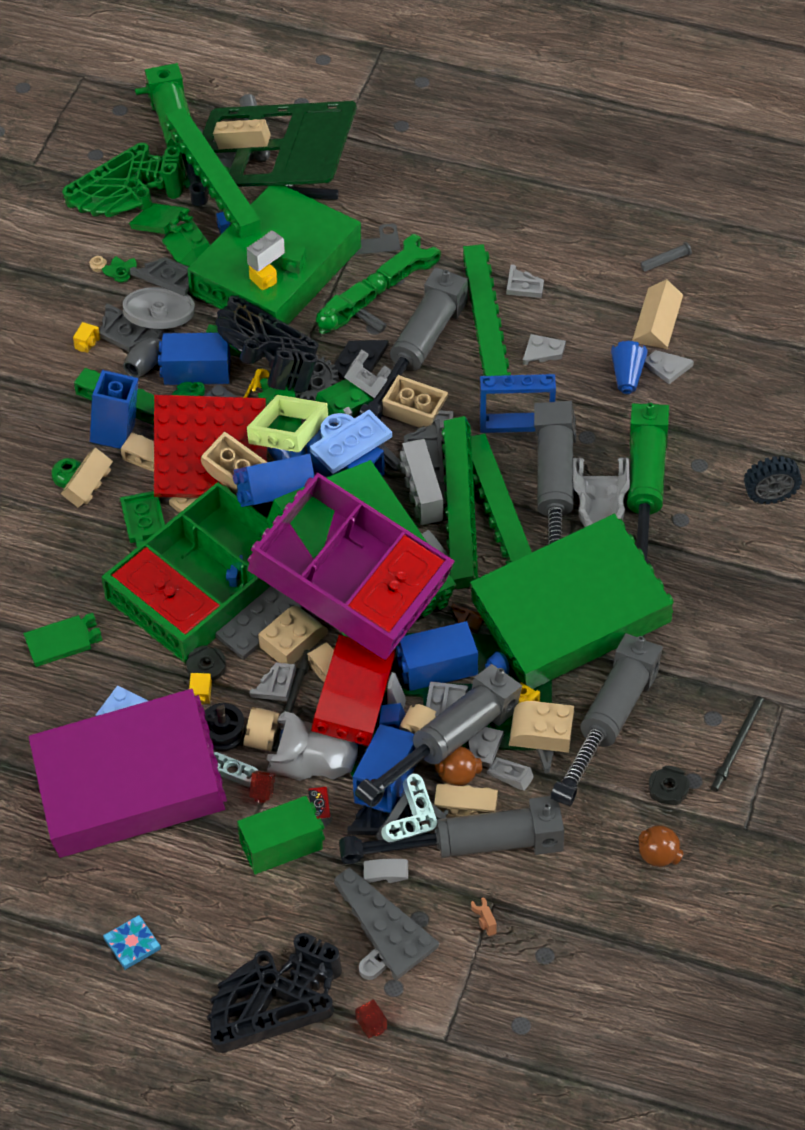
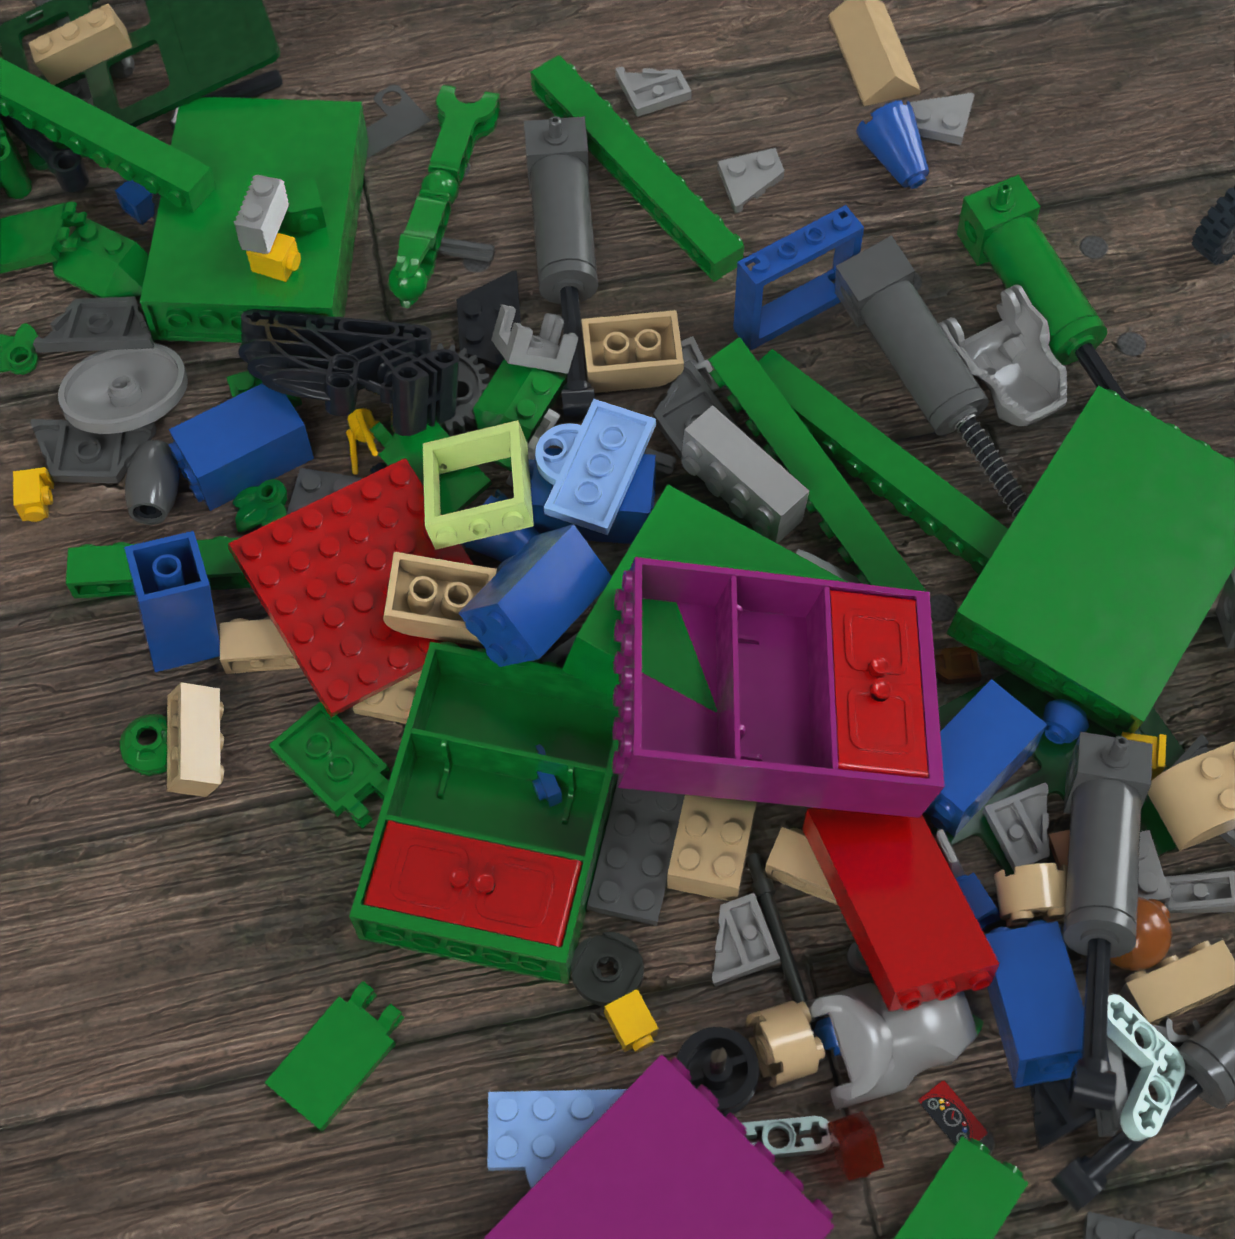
camera: 30 degrees left, 10 degrees up
light grey slope [364,859,408,883] -> none

